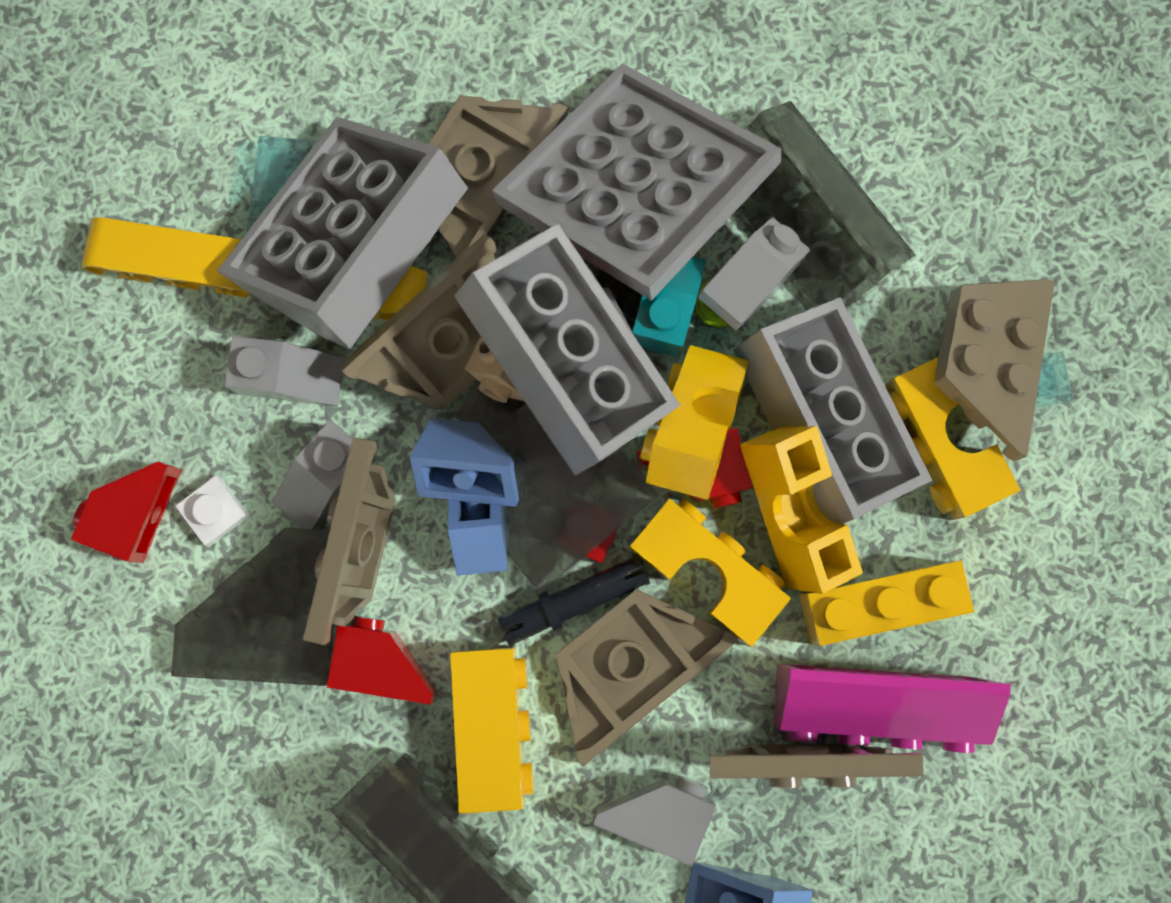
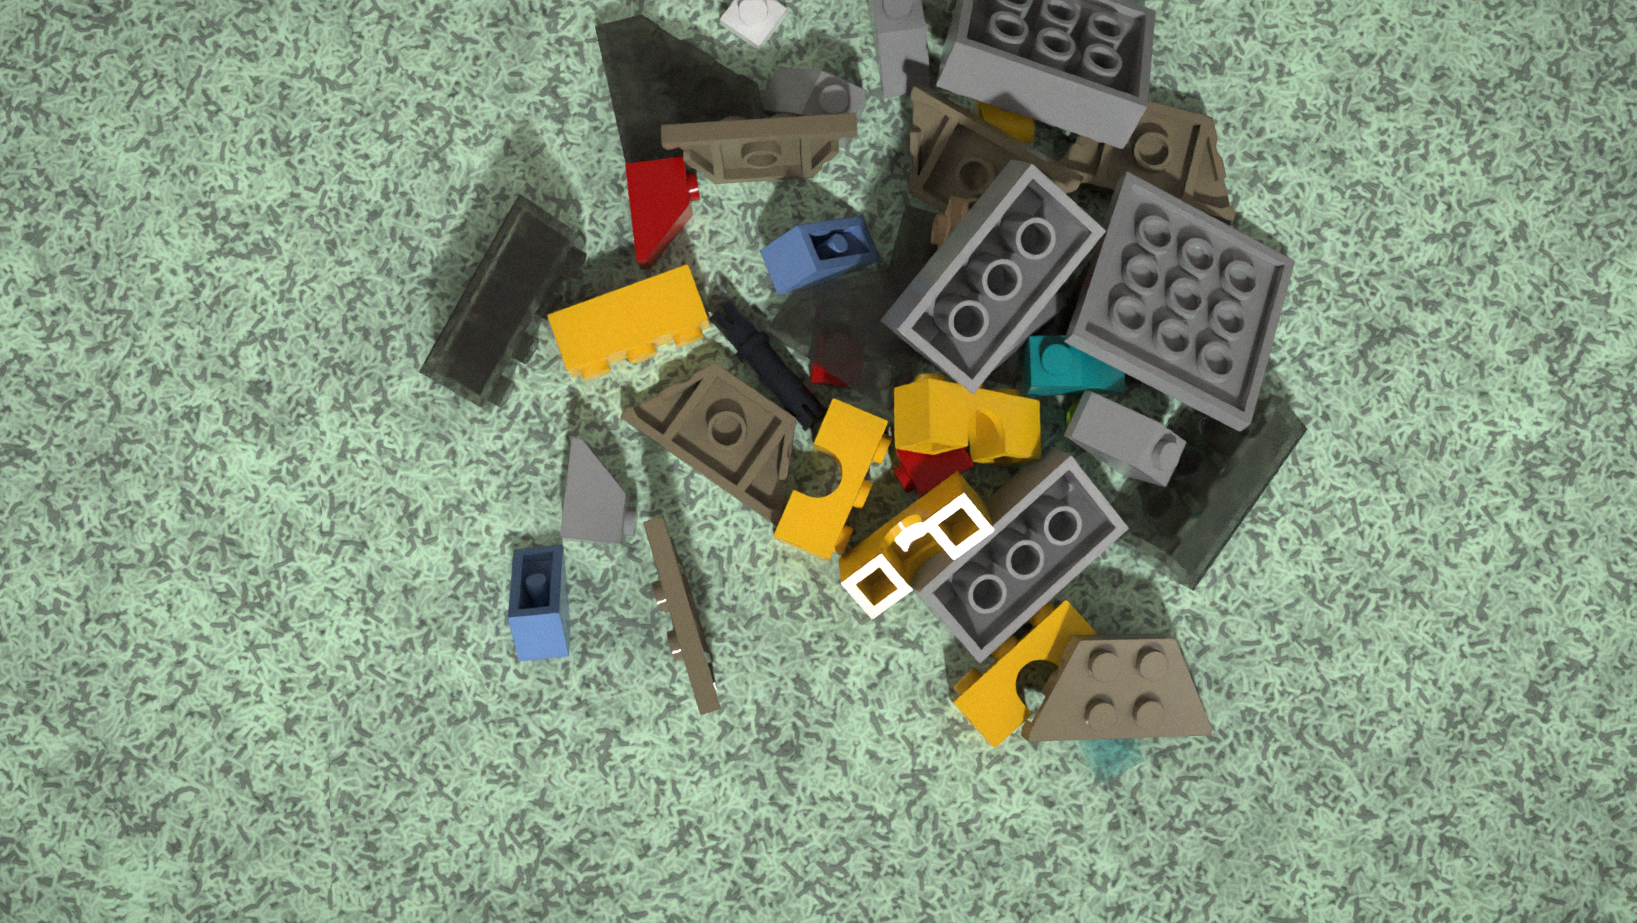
camera: 70 degrees right, 0 degrees up
medium blue slope [409,418,519,507] -> none
dark pink slope [774,664,1011,753] -> none
yellow arch [799,560,974,646] -> none

